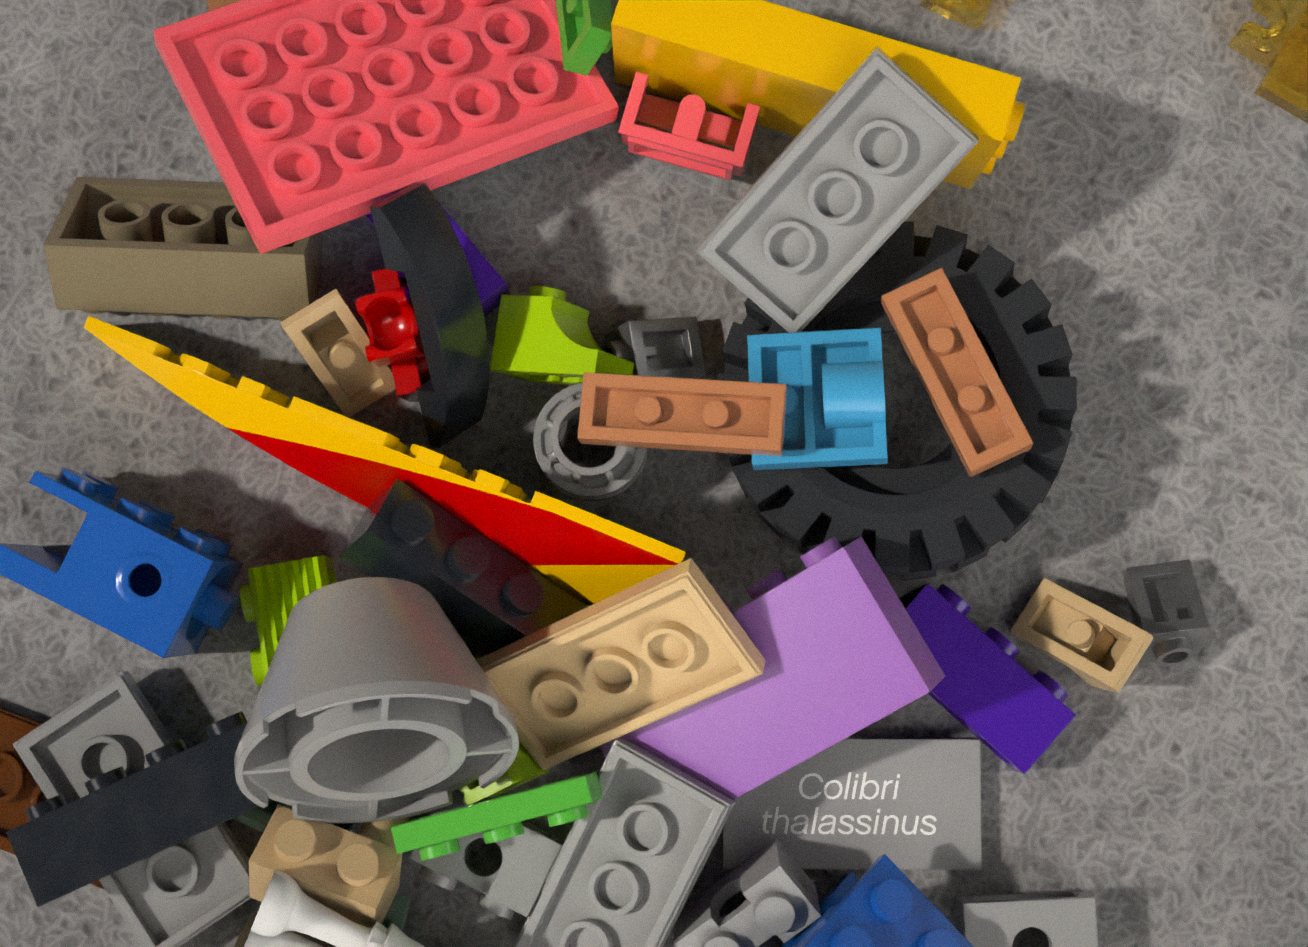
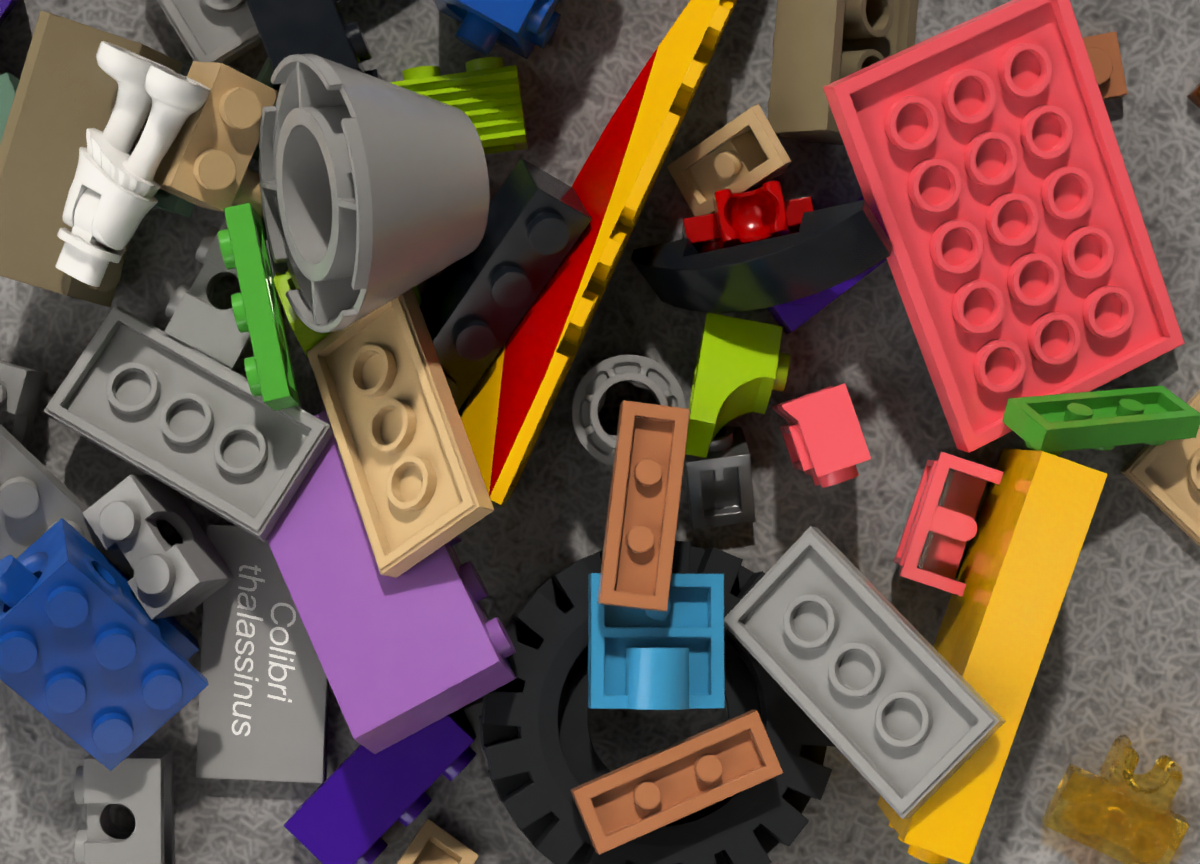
camera: 95 degrees right, 5 degrees up
none -> coral window [772,383,871,488]

